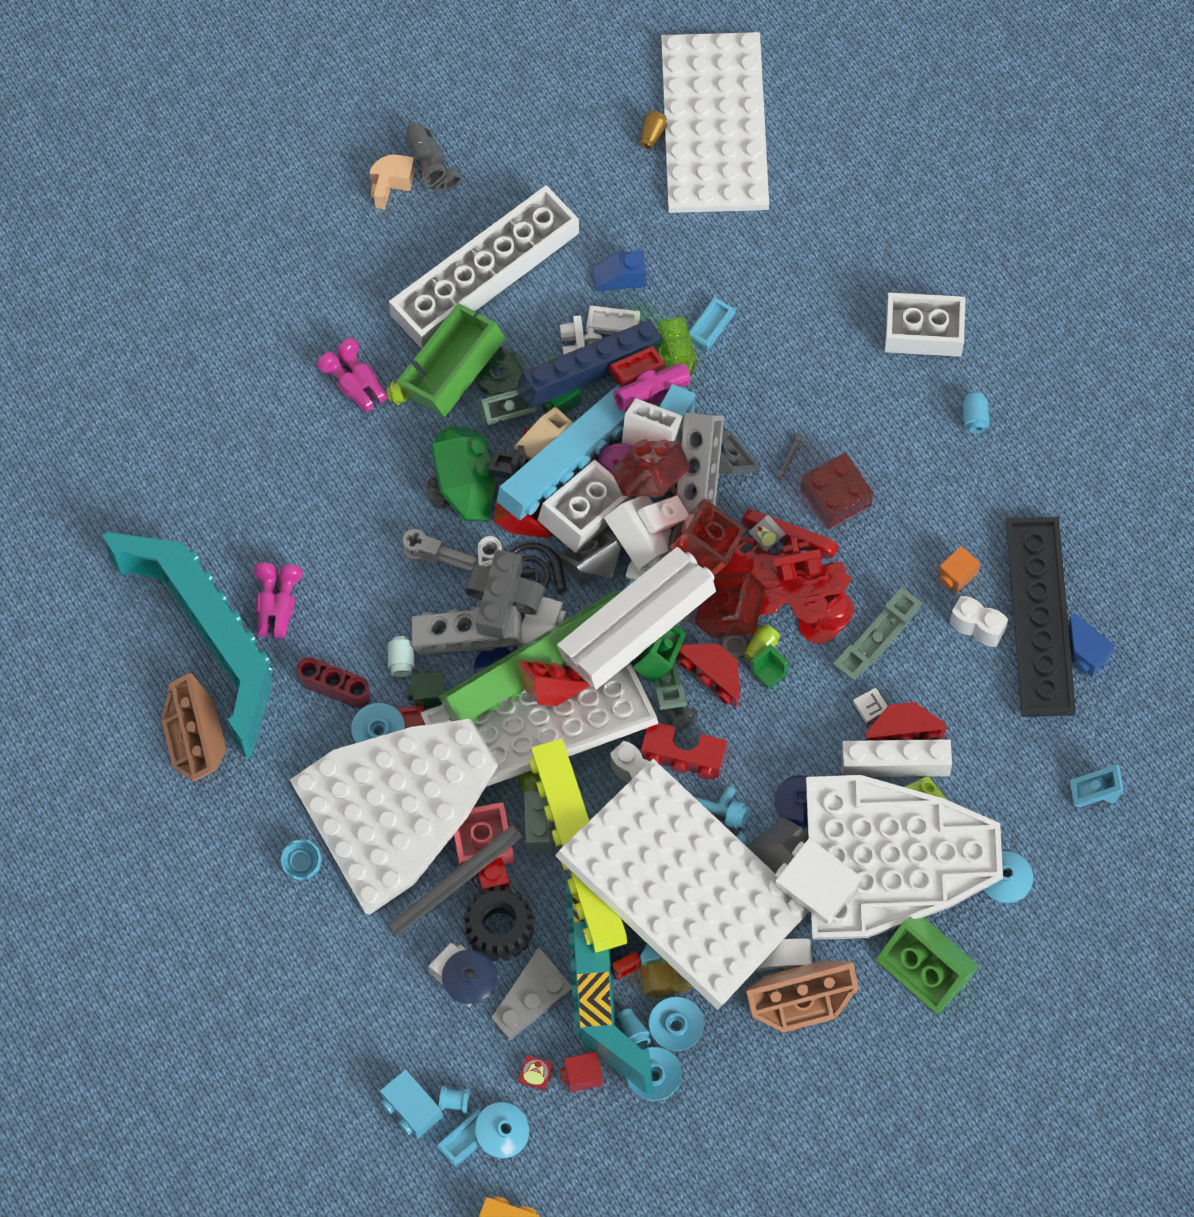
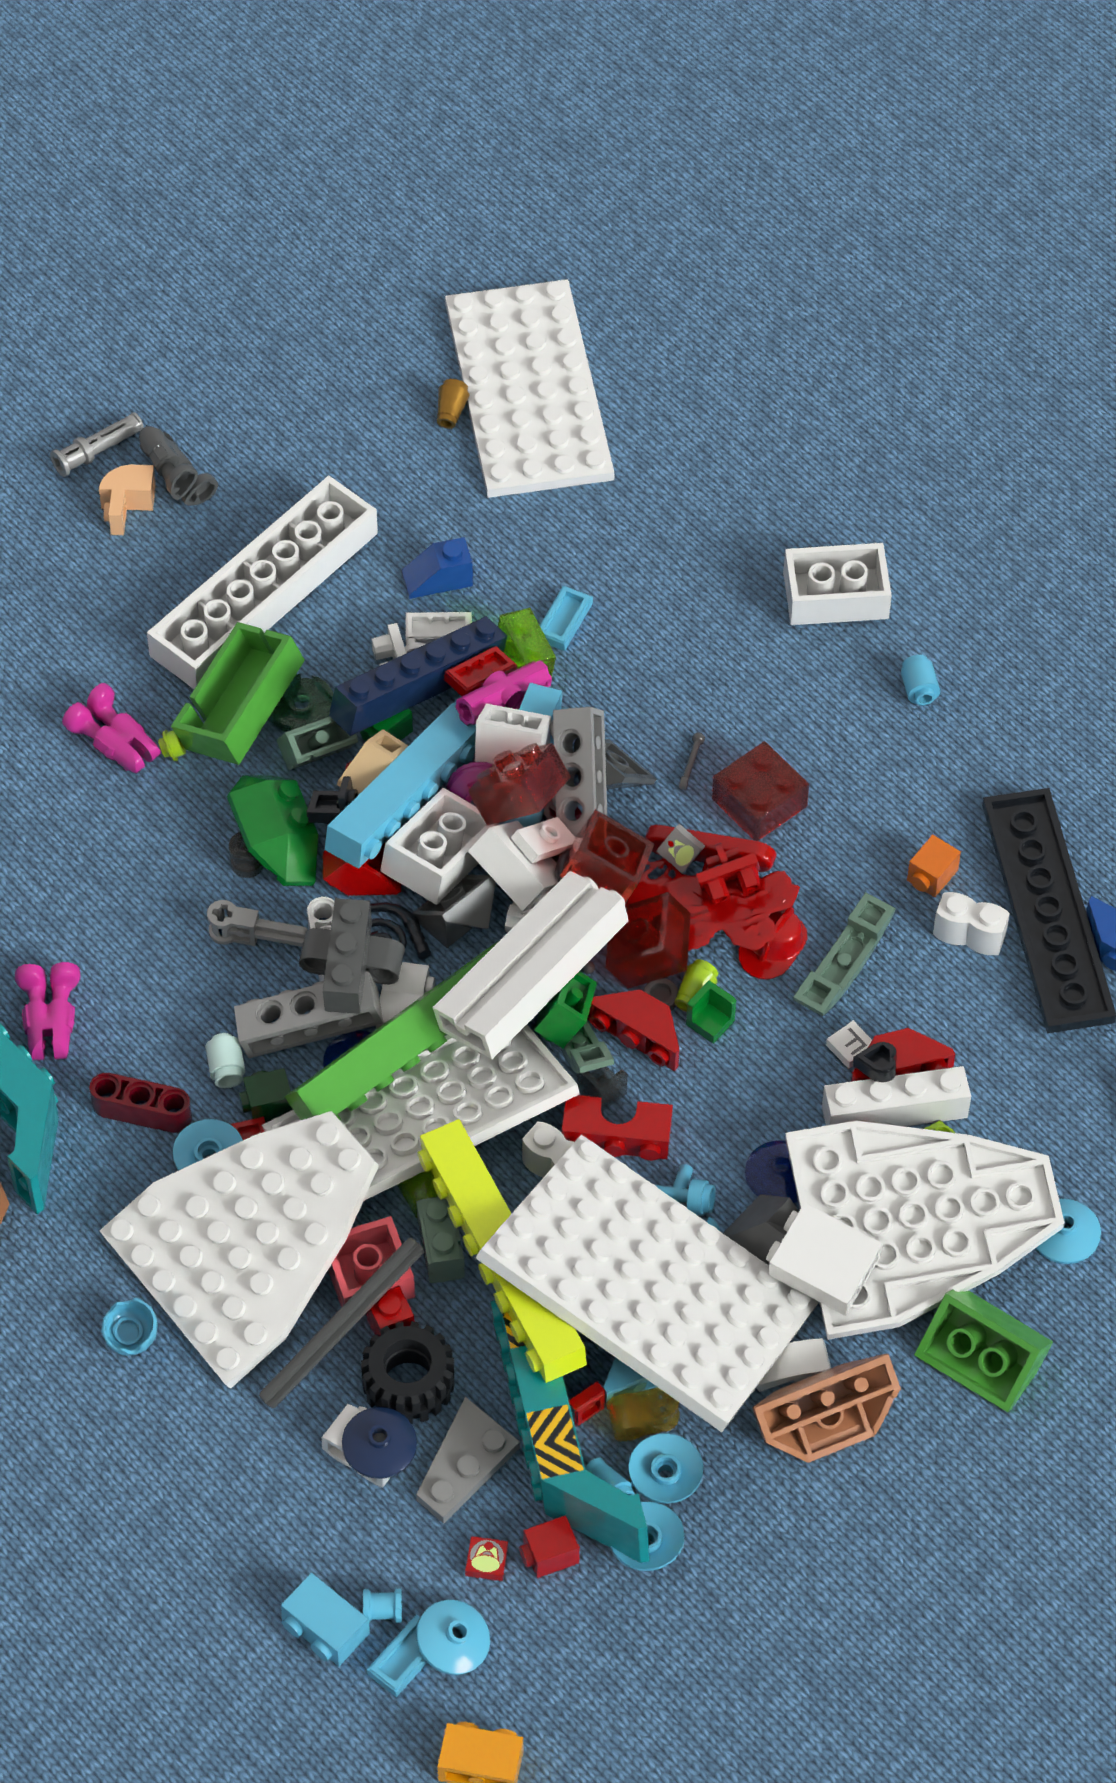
camera: 10 degrees left, 10 degrees down
red slope [519,661,590,706] -> none
none -> light grey pin [50,412,144,477]
none -> black tile [853,1042,897,1083]

